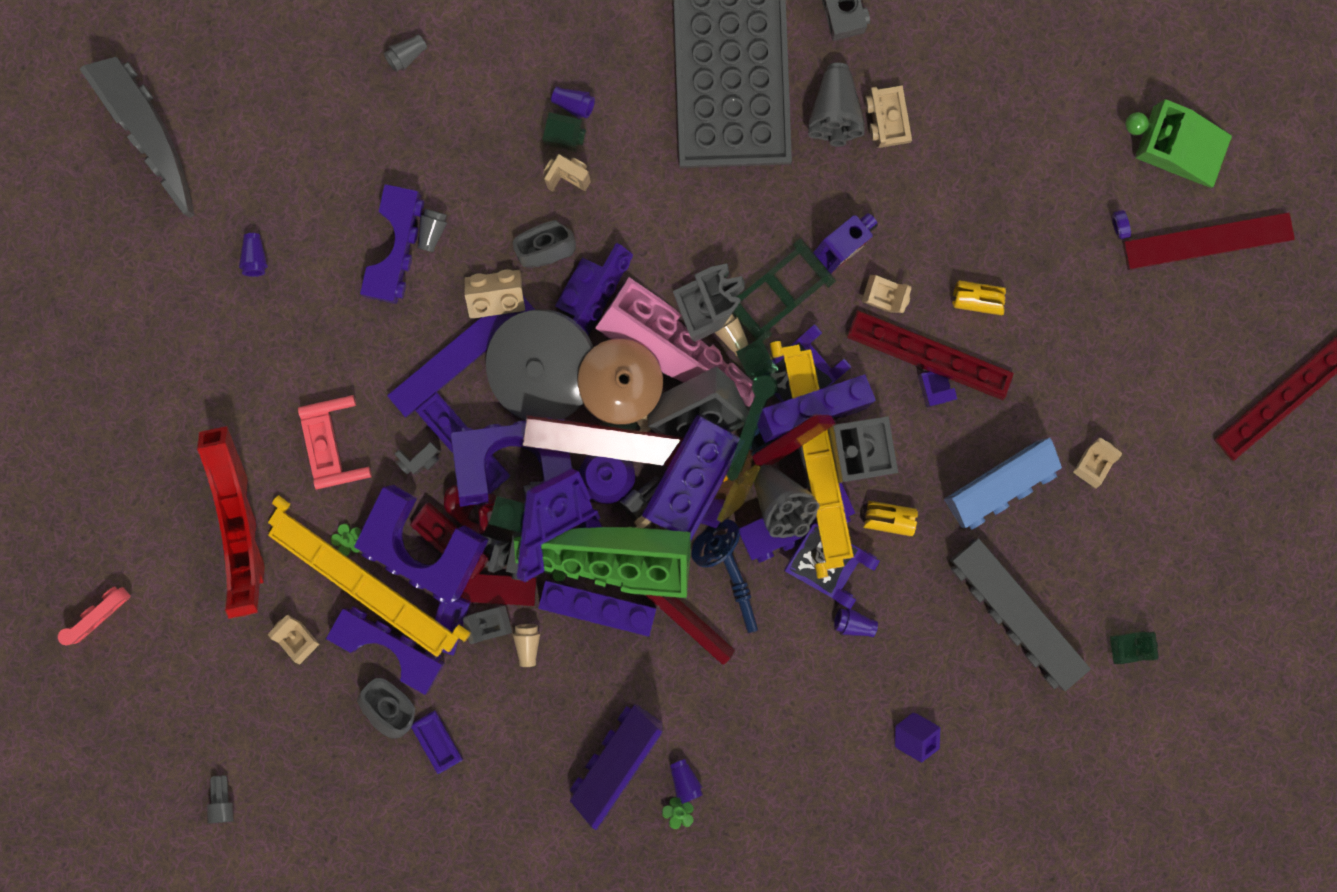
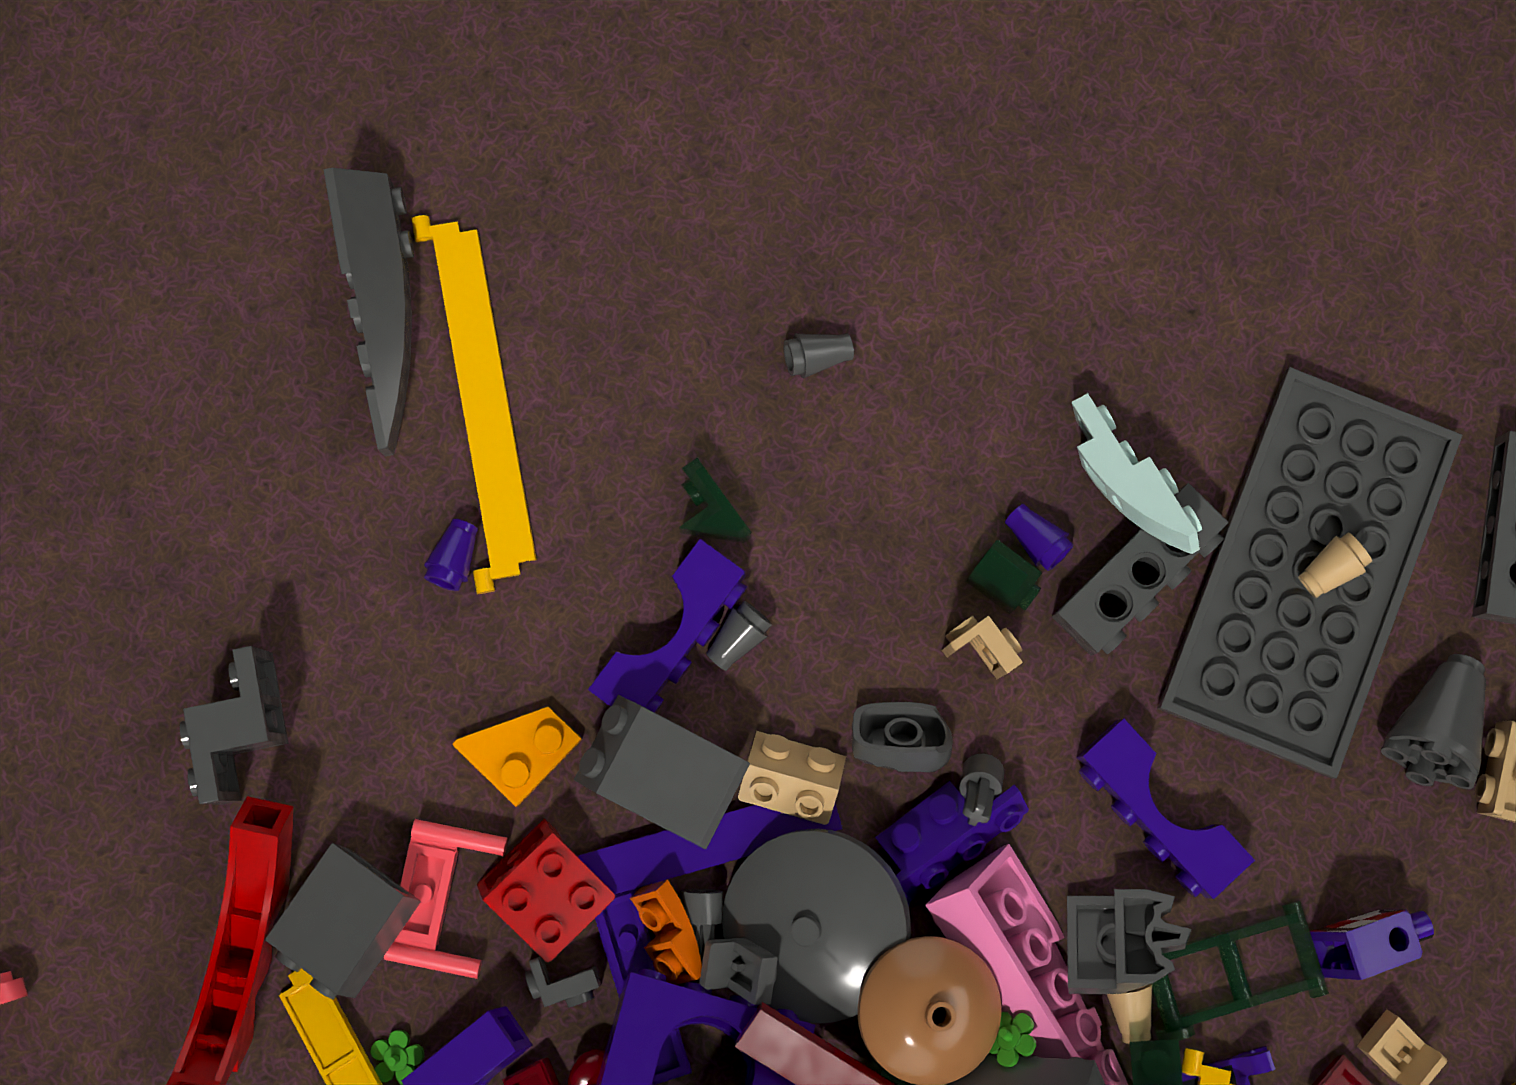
camera: 25 degrees right, 5 degrees down
none -> dark grey bracket [180,646,289,805]
none -> dark grey brick [265,843,421,999]
none -> yellow piece [411,215,537,594]
none -> light orange wing [452,707,583,807]
none -> red bracket [477,818,615,962]
none -> dark grey slope [573,695,750,849]
none -> orange slope [630,880,702,985]
none -> clear green slope [679,458,752,543]
none -> dark grey piece [680,889,723,964]
none -> dark grey bracket [699,938,778,1005]
none -> dark grey piece [959,753,1005,826]
none -> bright green plant [989,1012,1036,1067]
none -> dark grey brick [1052,483,1229,656]
none -> light aqua slope [1072,393,1202,554]
none -> dark purple arch [1076,718,1255,899]
none -> tan cone [1298,532,1372,598]

